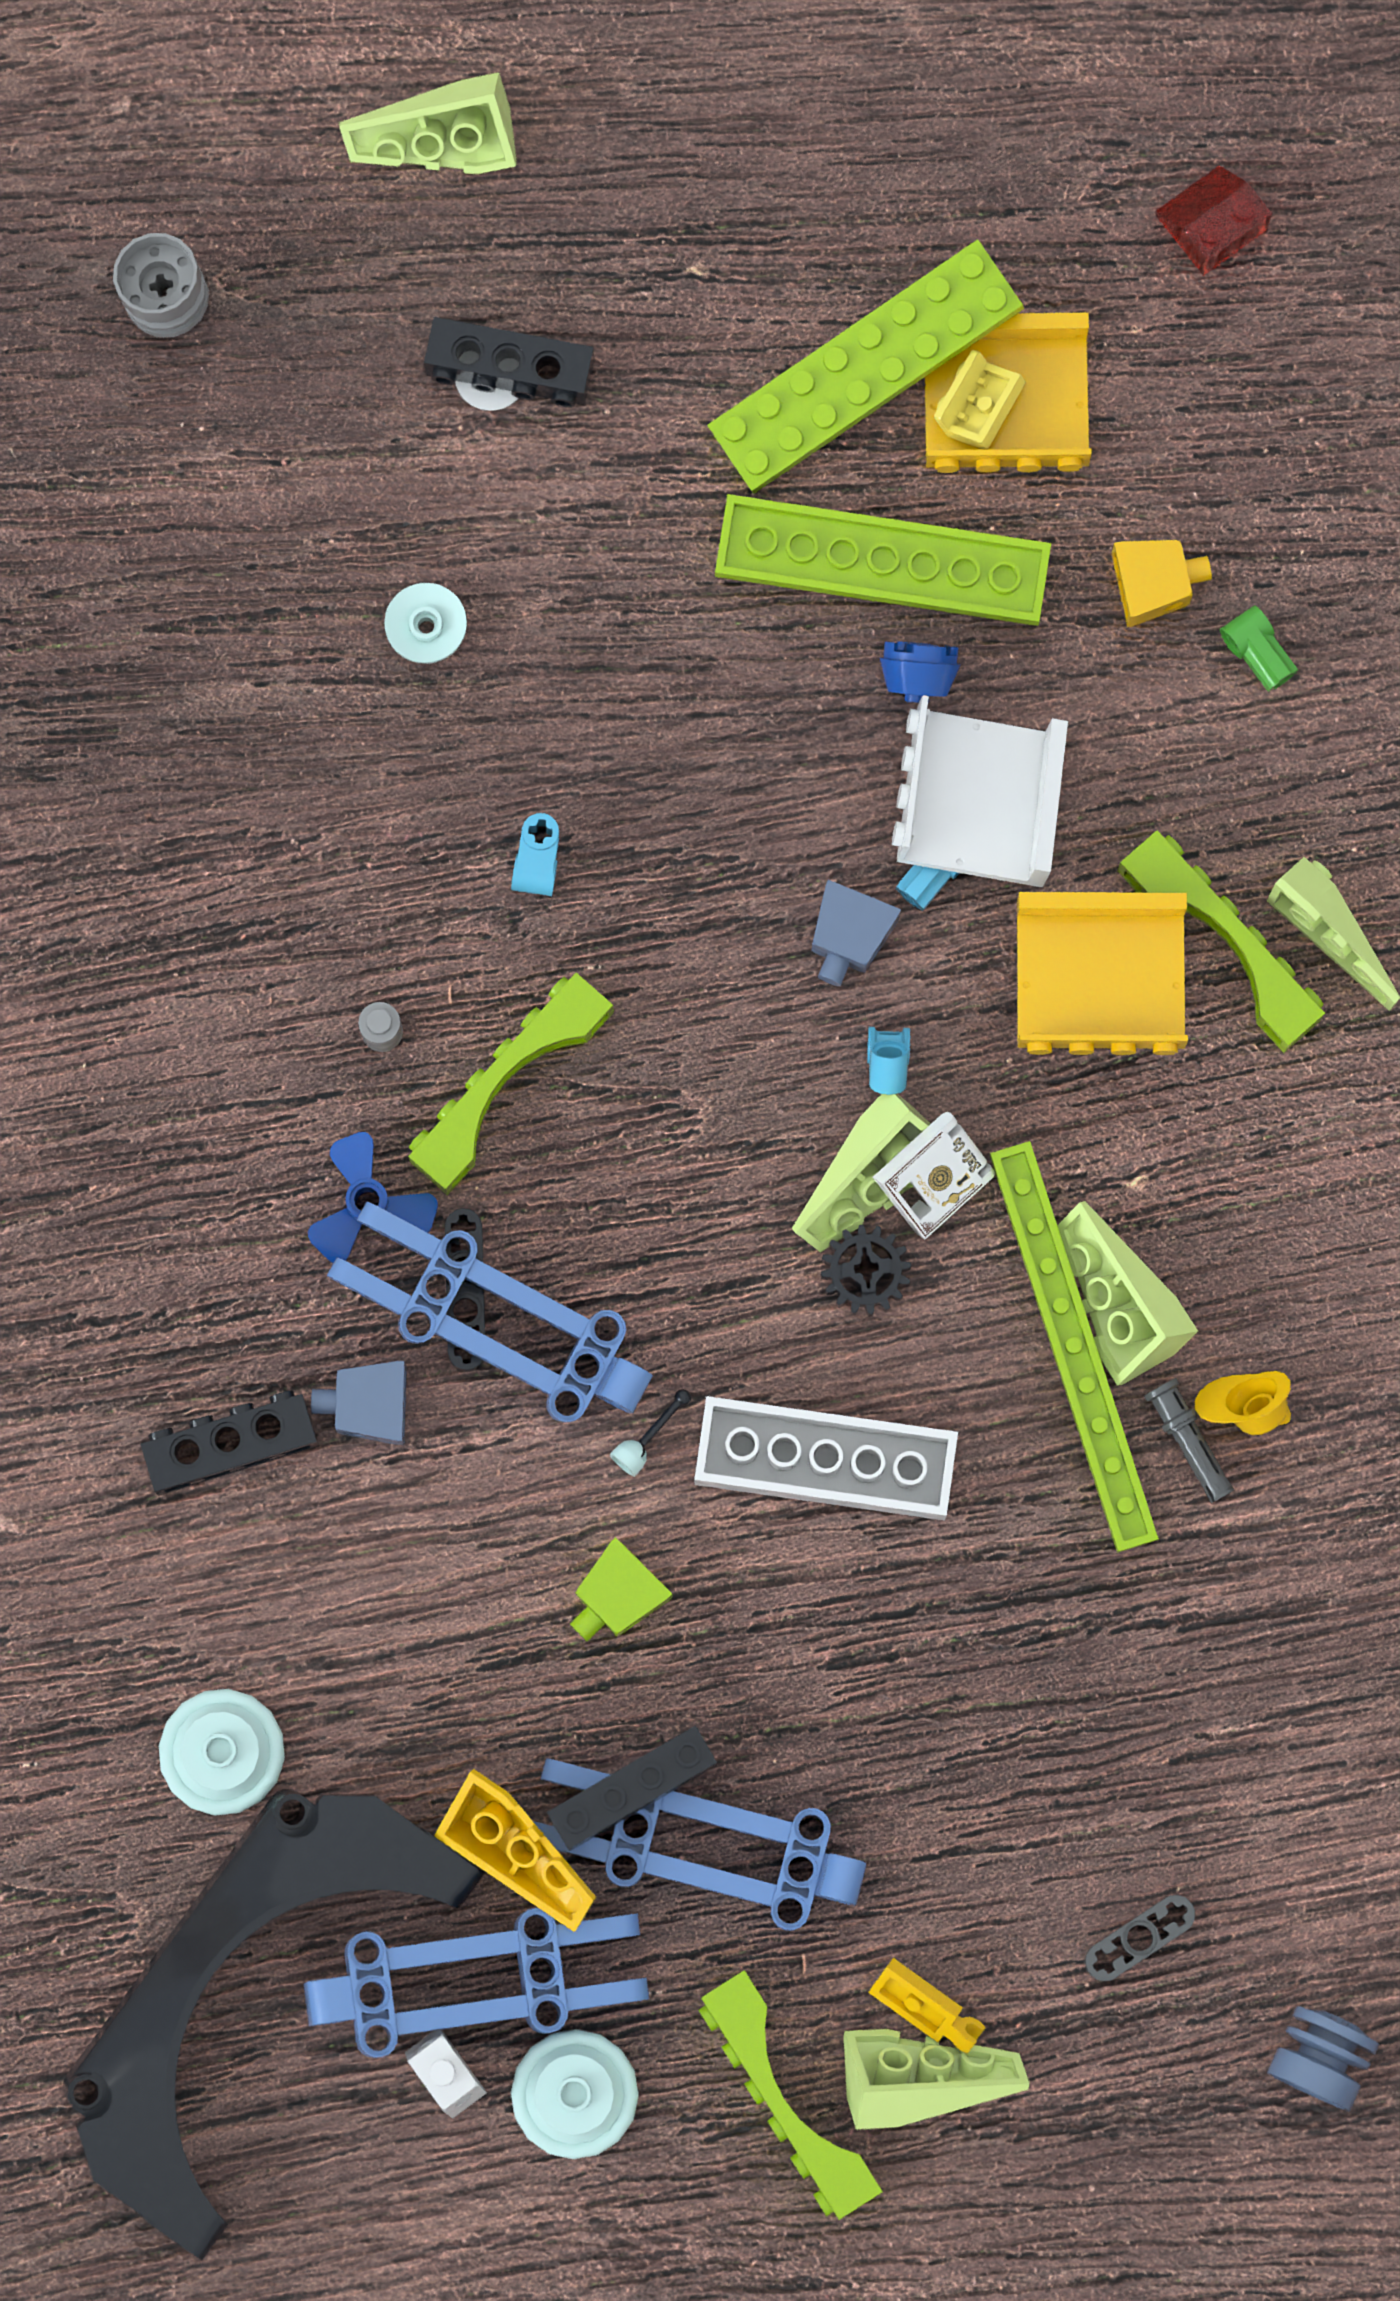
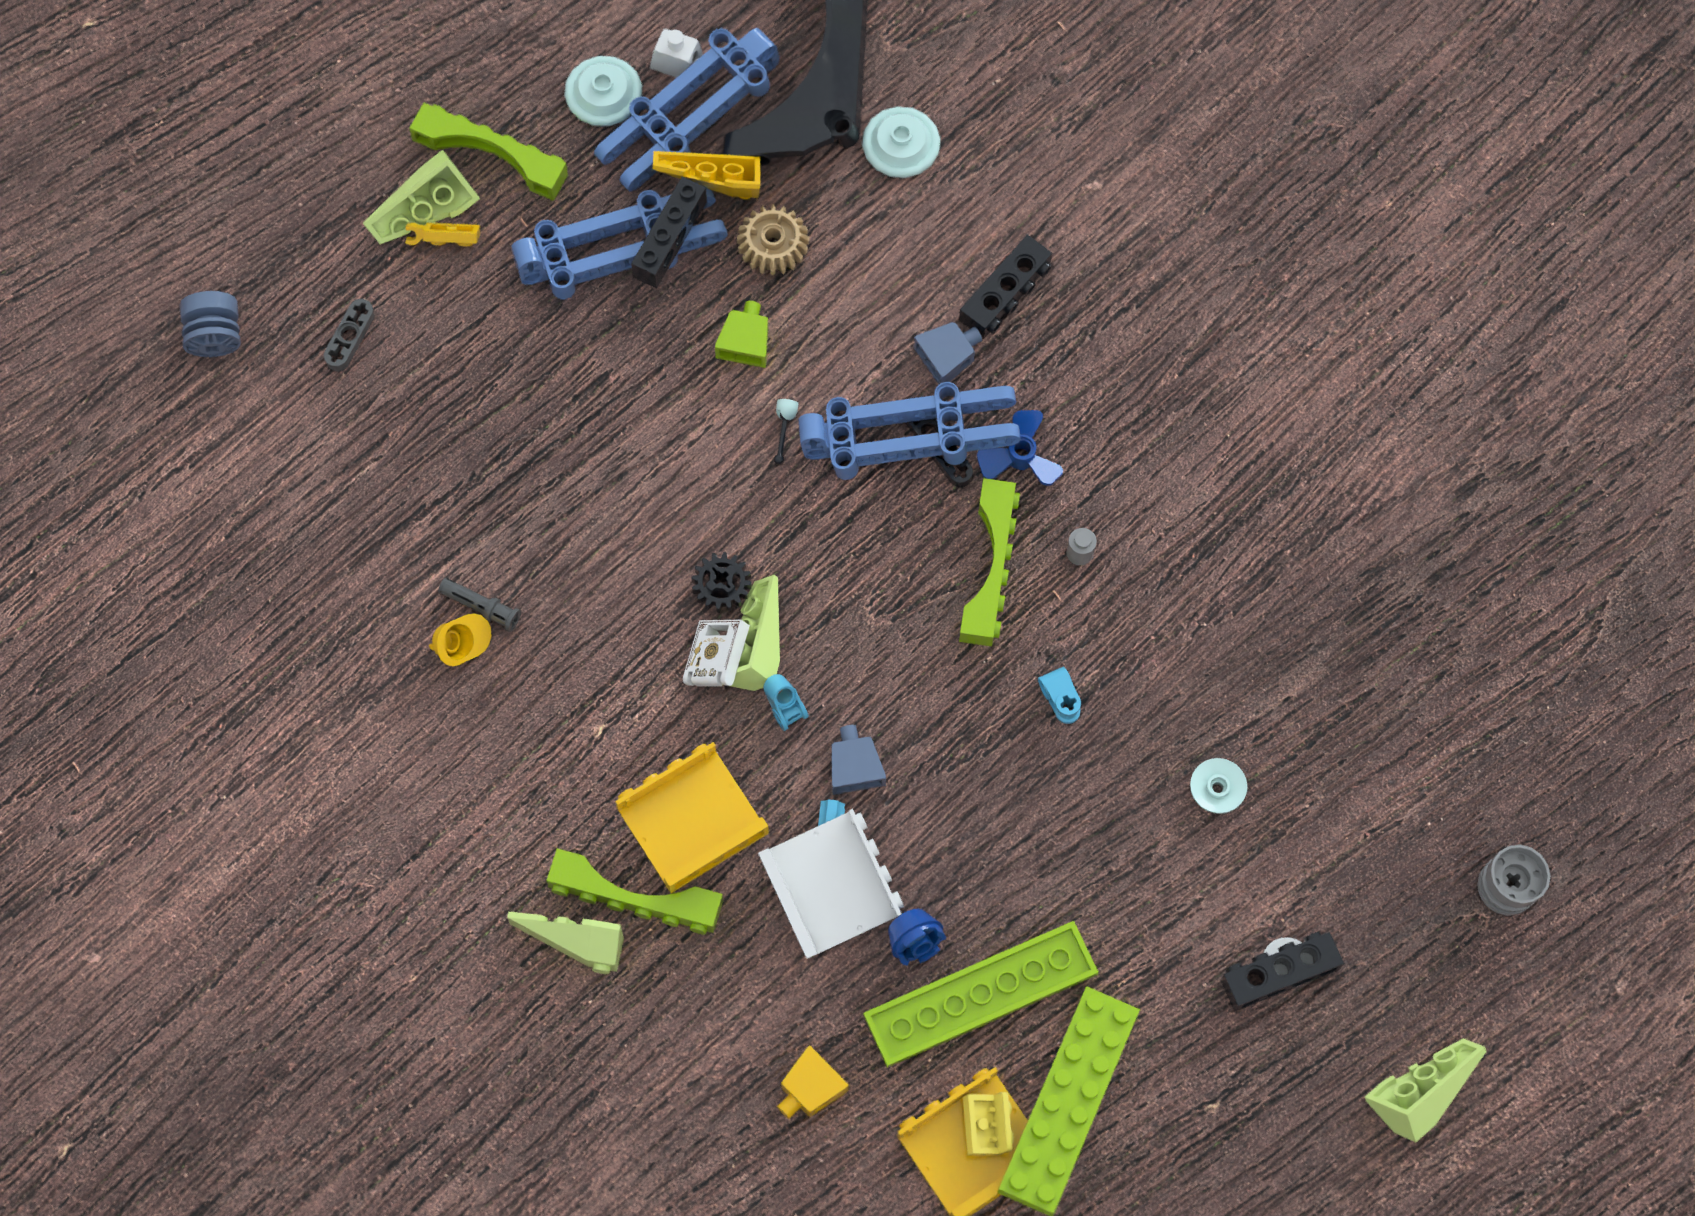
camera: 145 degrees right, 10 degrees down
white brick [694,1396,958,1521] -> none
lime plate [990,1141,1159,1553] -> none
yellowish green wedge [1057,1201,1198,1386] -> none
bright green piece [1220,605,1298,693] -> none
none -> tan gear [737,204,809,276]

